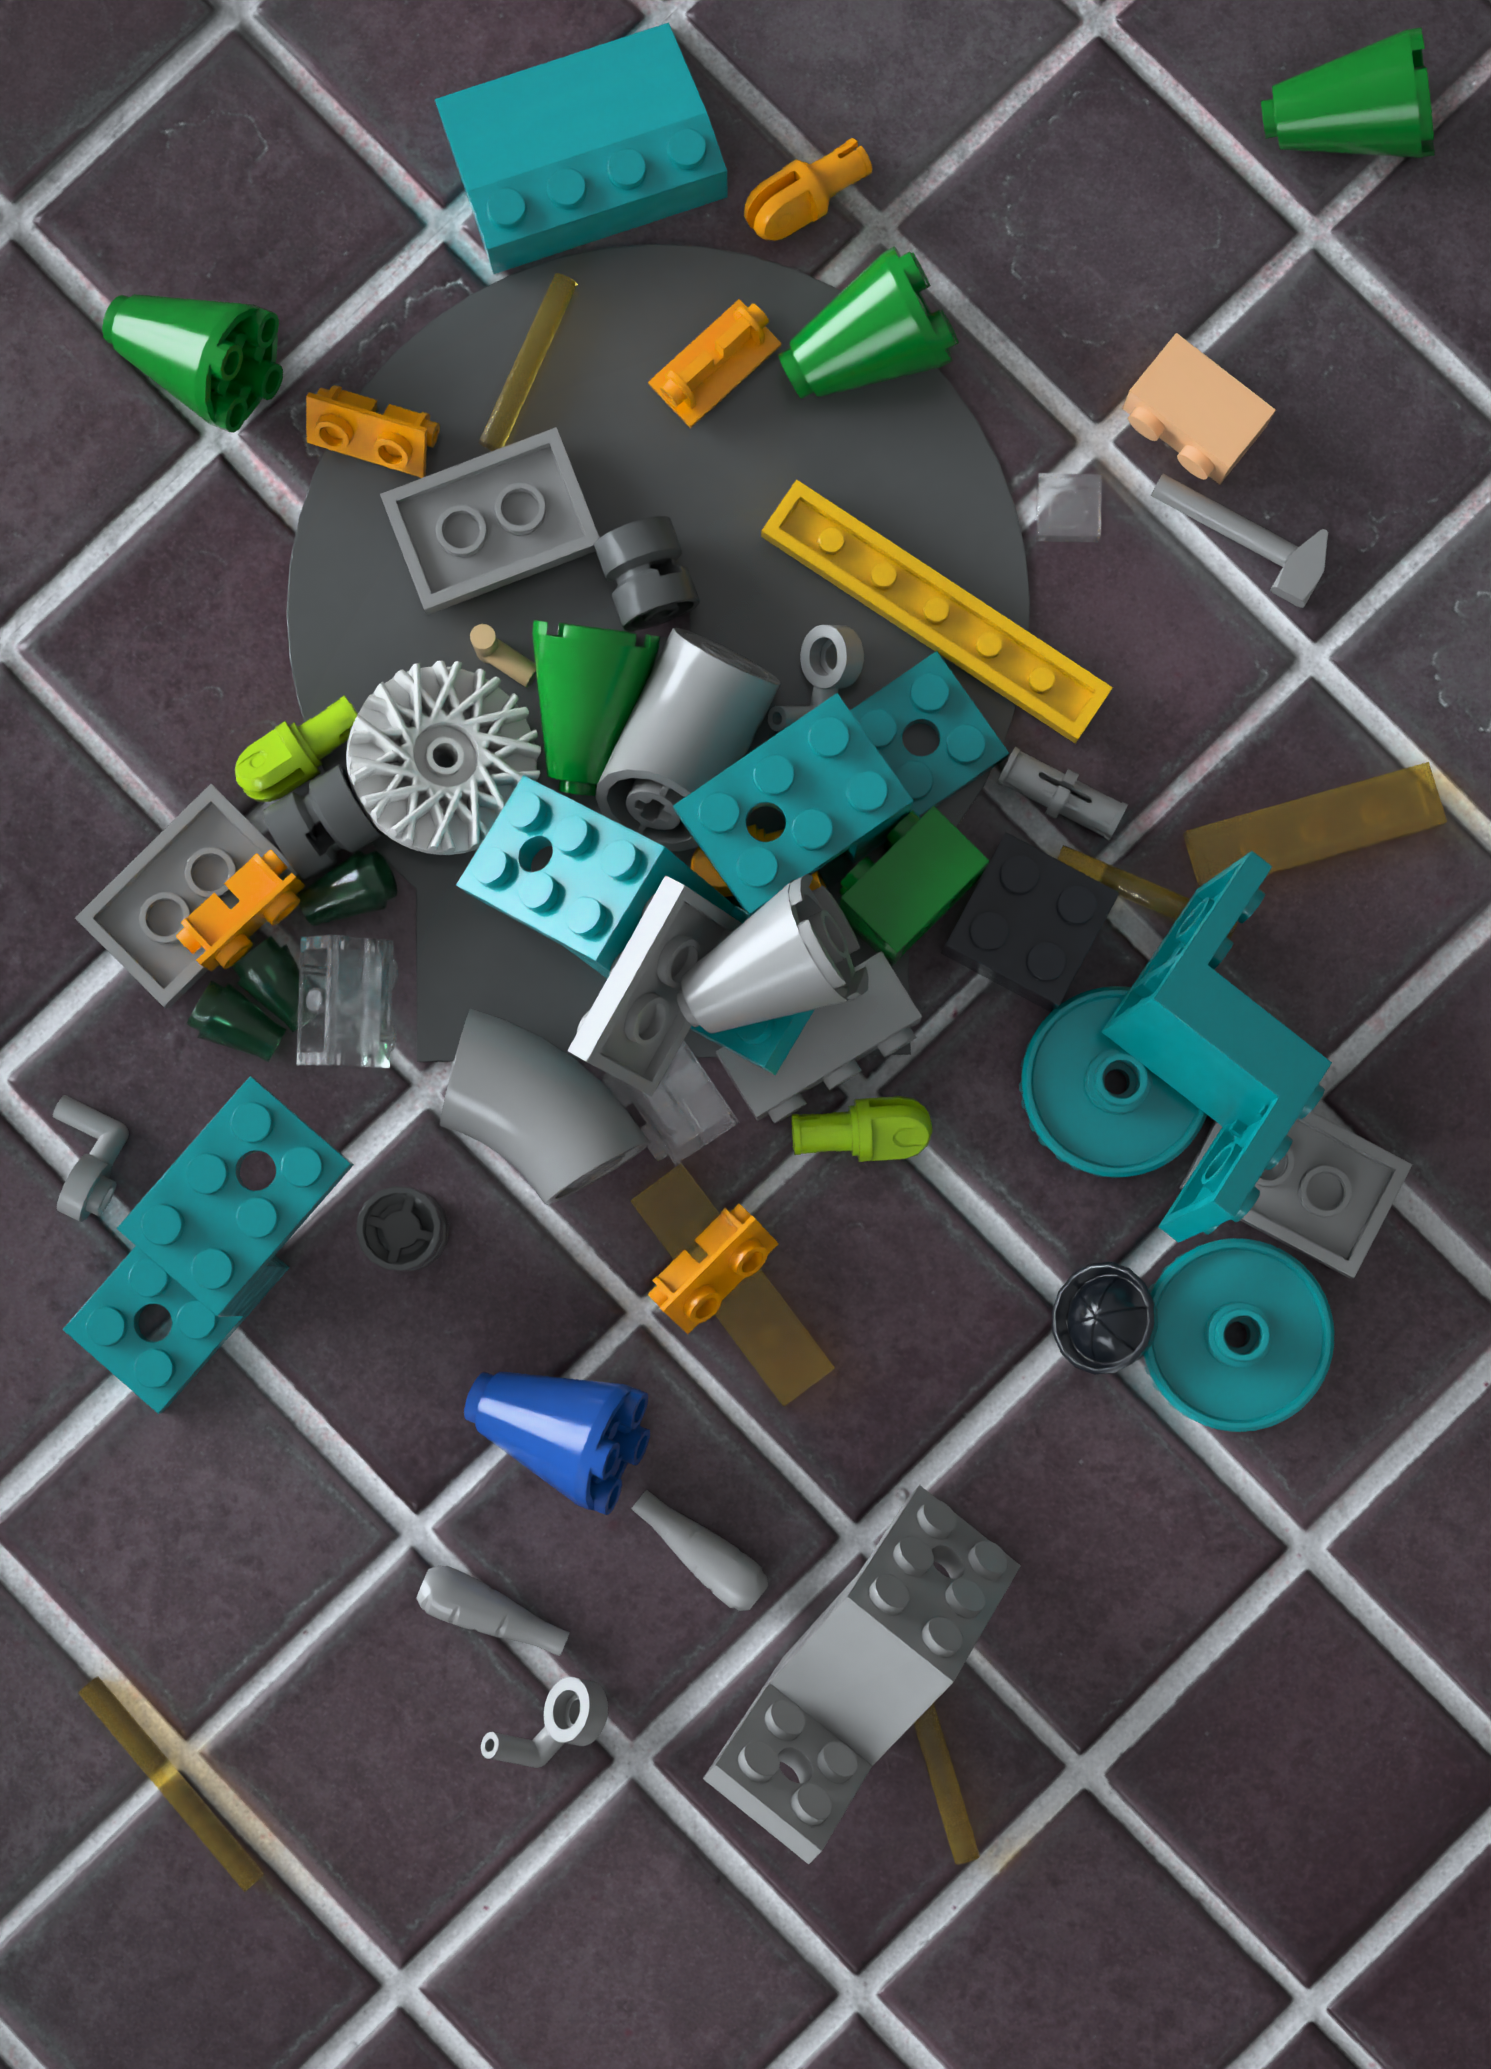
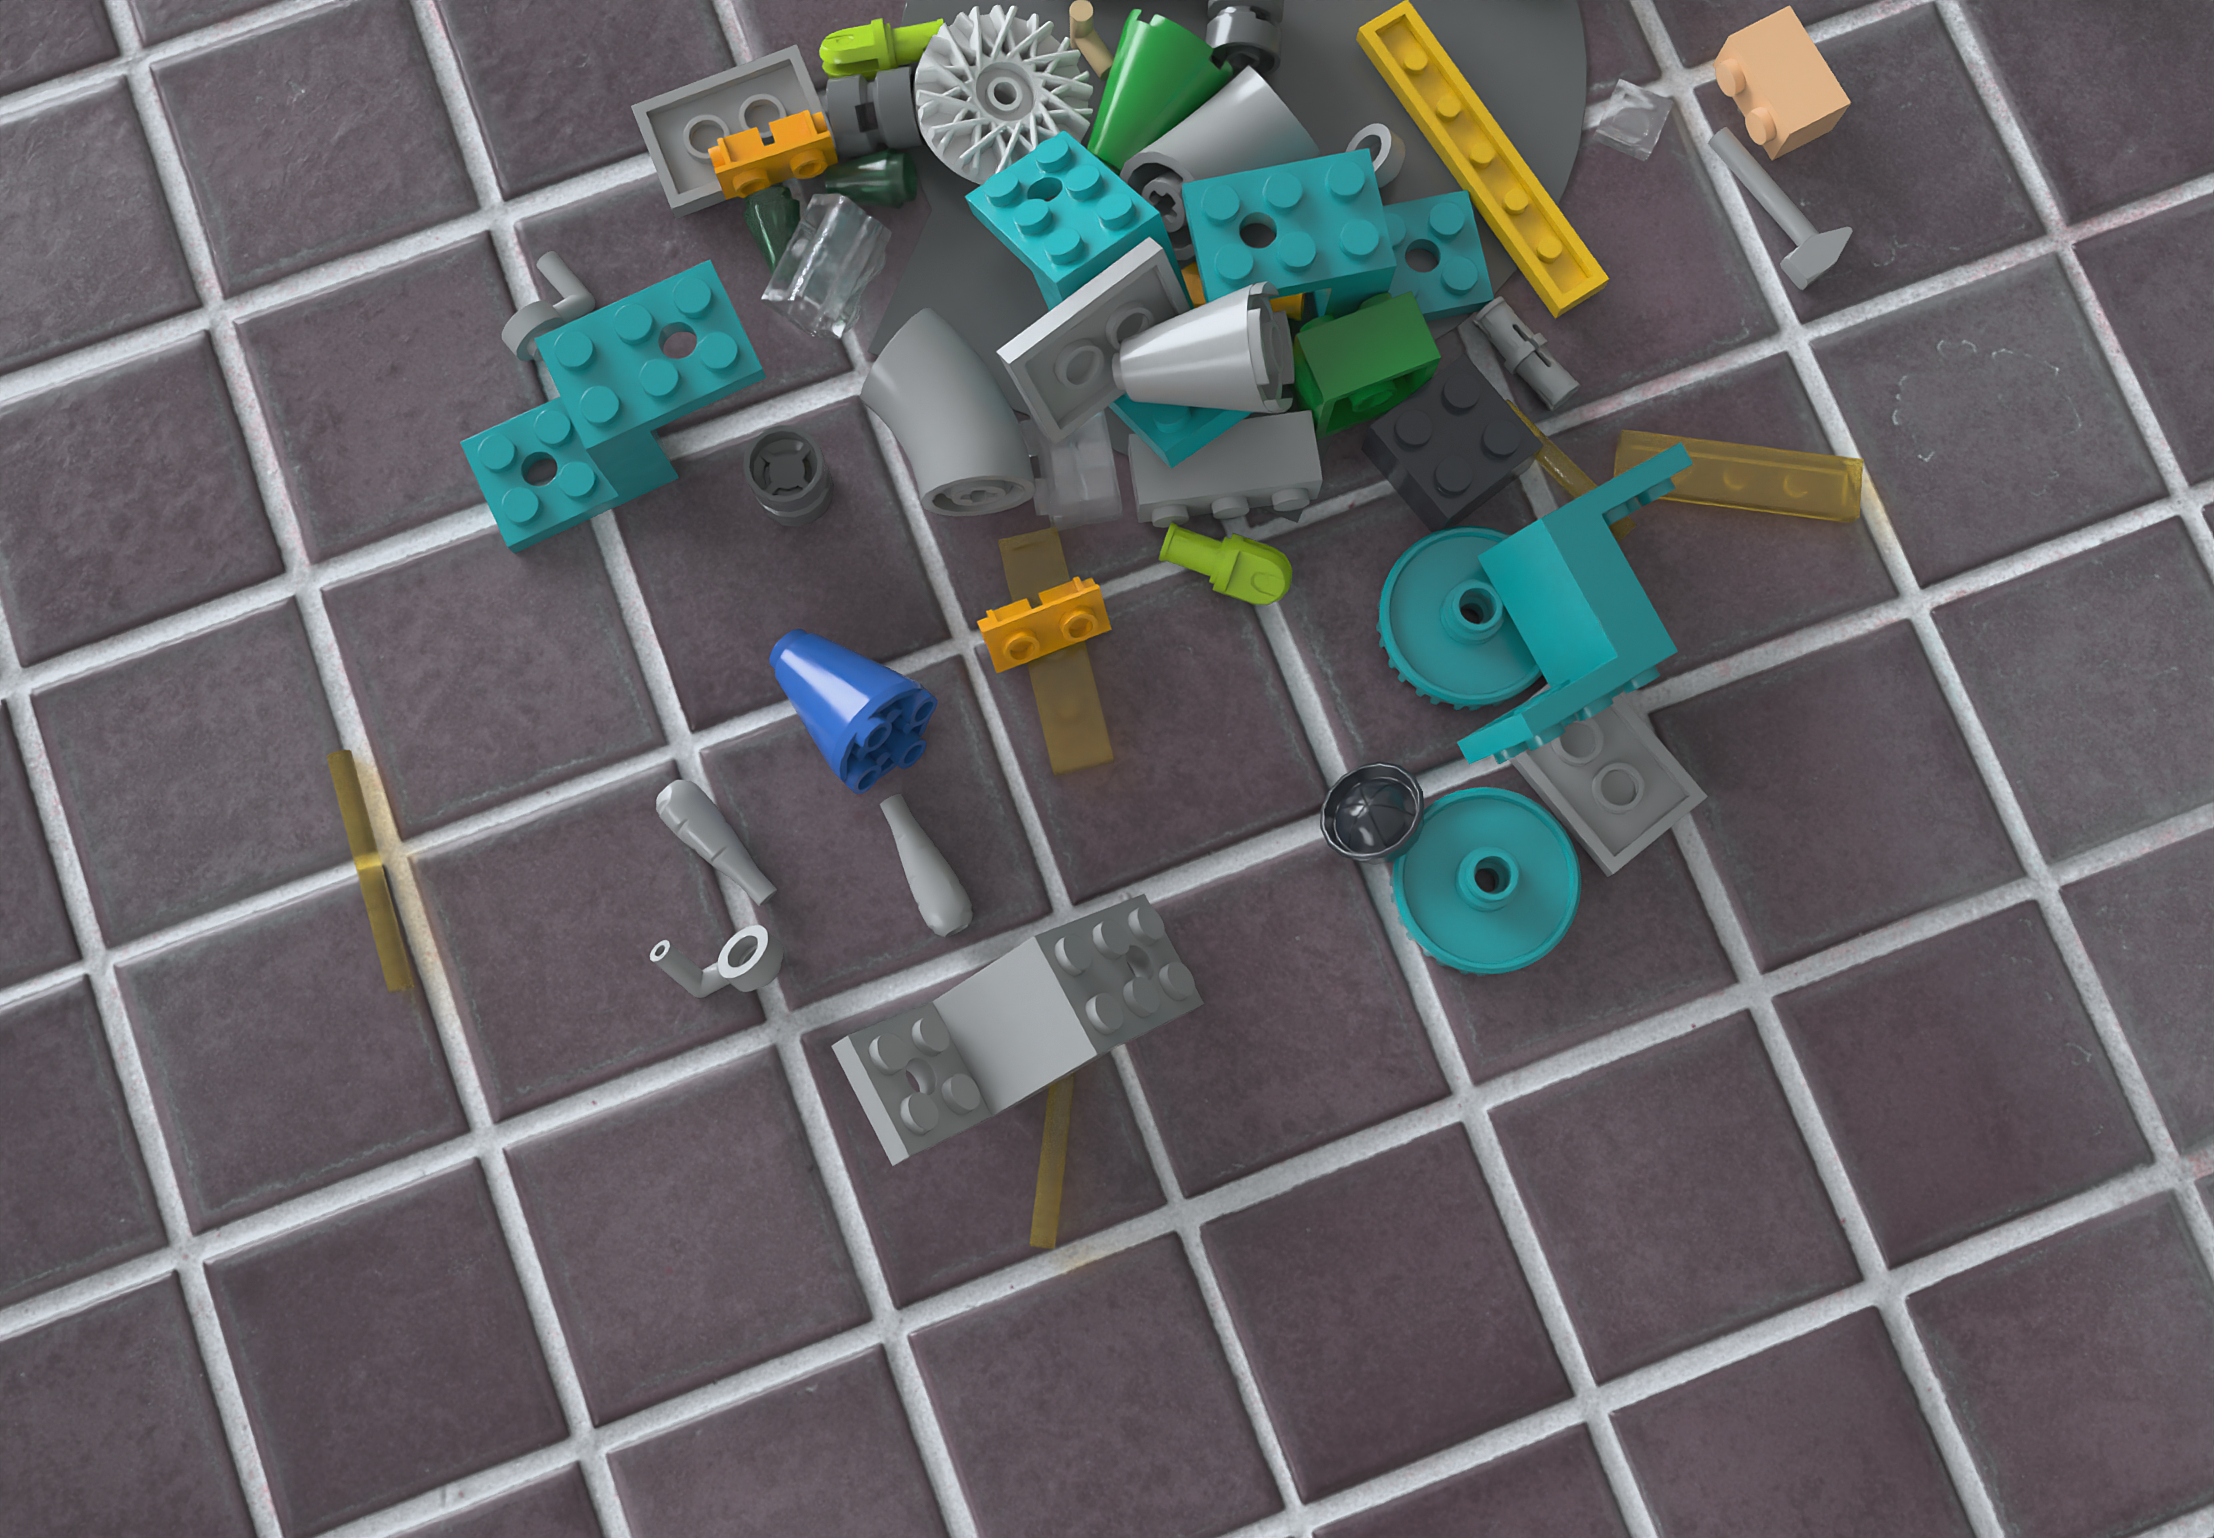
camera: 20 degrees right, 5 degrees down
clear green cone [186,980,287,1062] -> none

